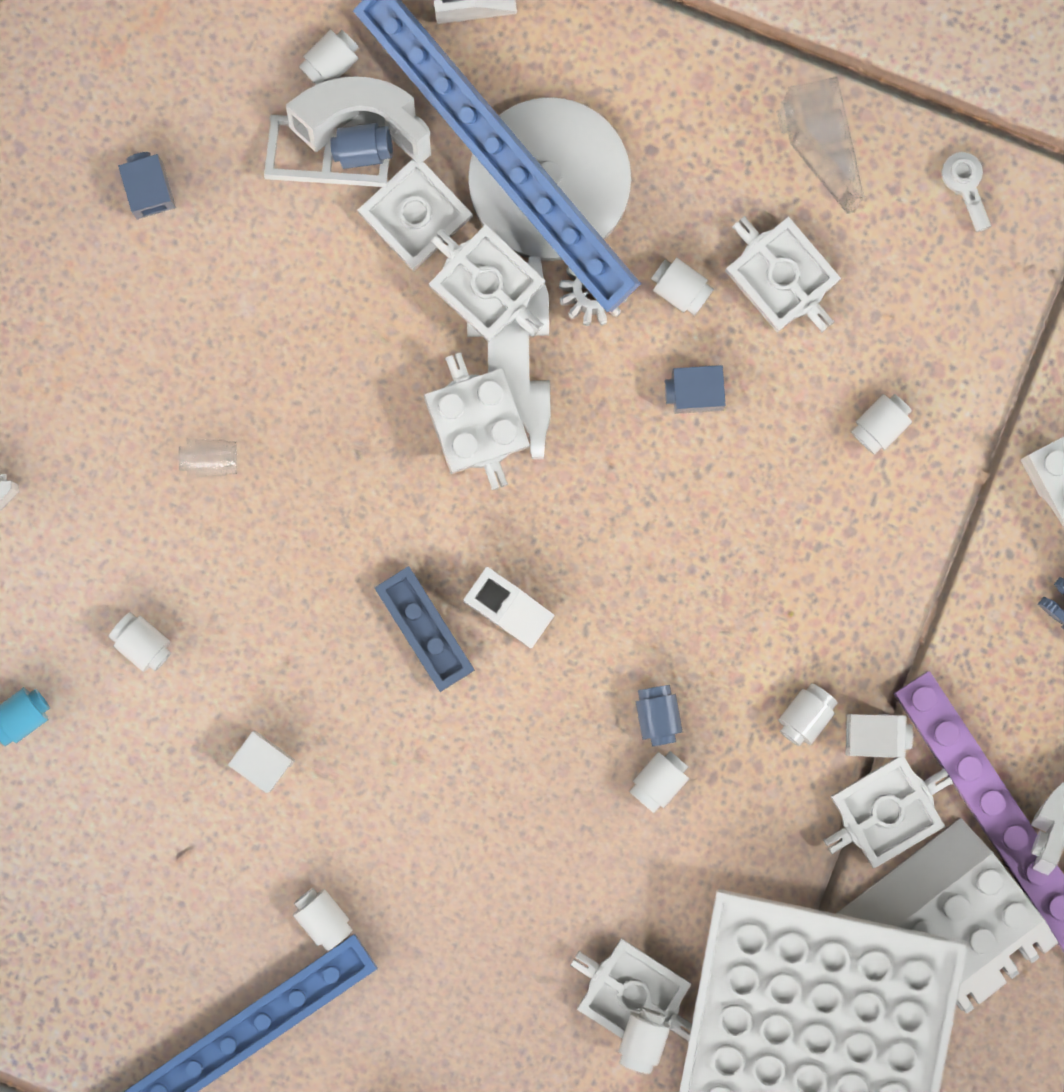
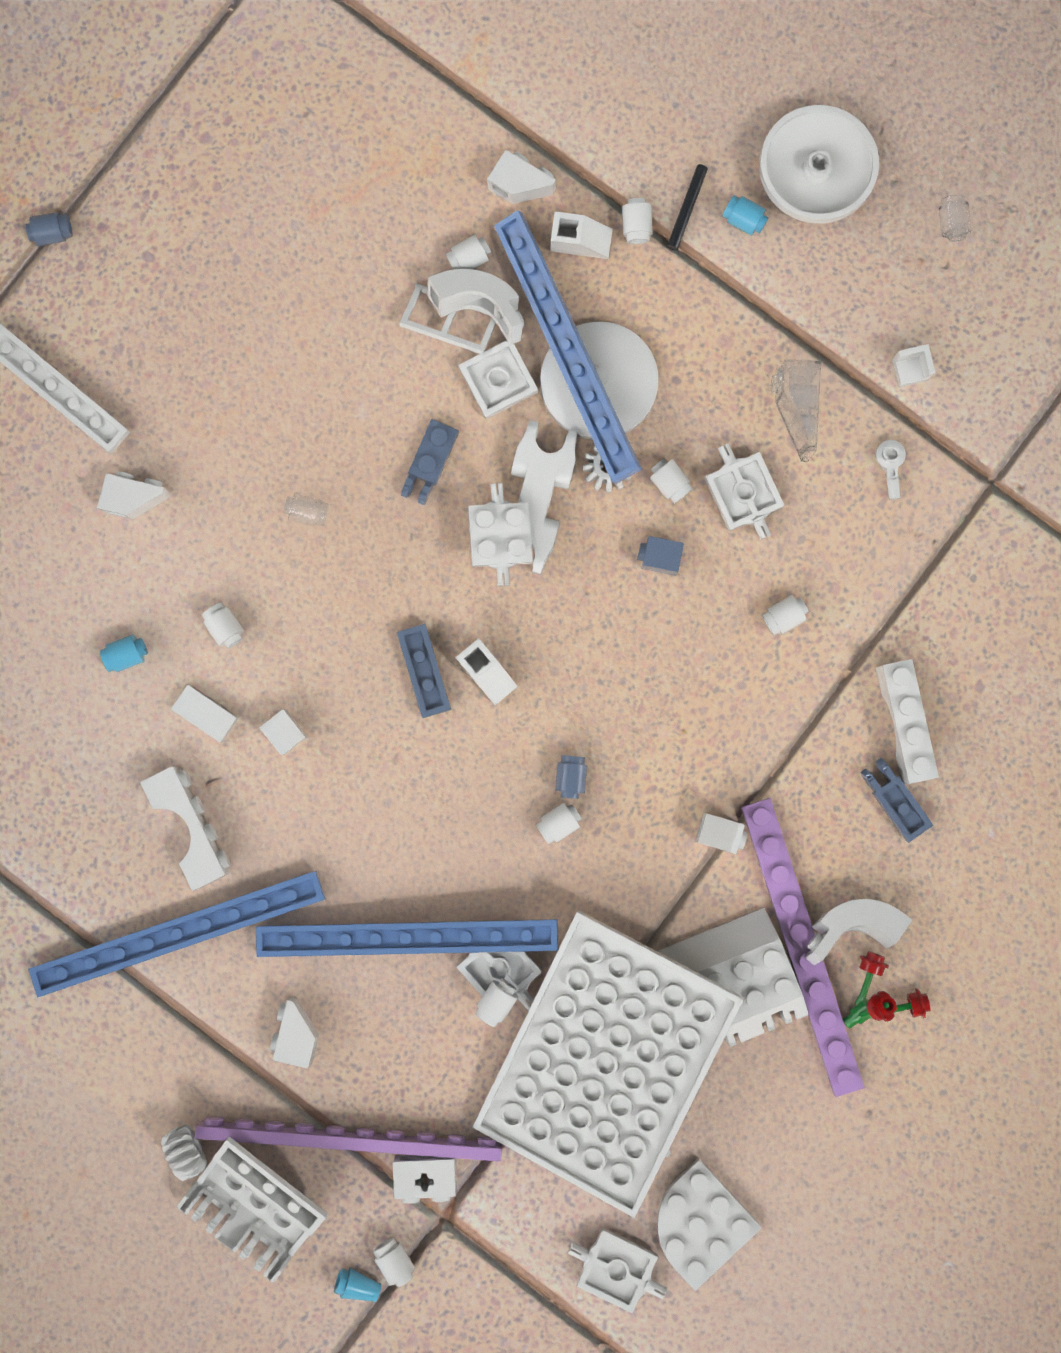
camera: 20 degrees right, 0 degrees up
sand blue brick [118,152,176,219] -> none
white brick [293,888,353,951] -> none
sand blue brick [330,123,393,169] -> none
white plate [429,224,546,342] -> none
white brick [778,683,838,746] -> none
white plate [823,758,953,868] -> none
none -> white arch [140,766,231,891]
none -> white tile [171,685,238,743]
none -> medium blue plate [256,919,559,957]
none -> sand blue hinge [401,419,459,505]
none -> white panel [892,344,935,388]

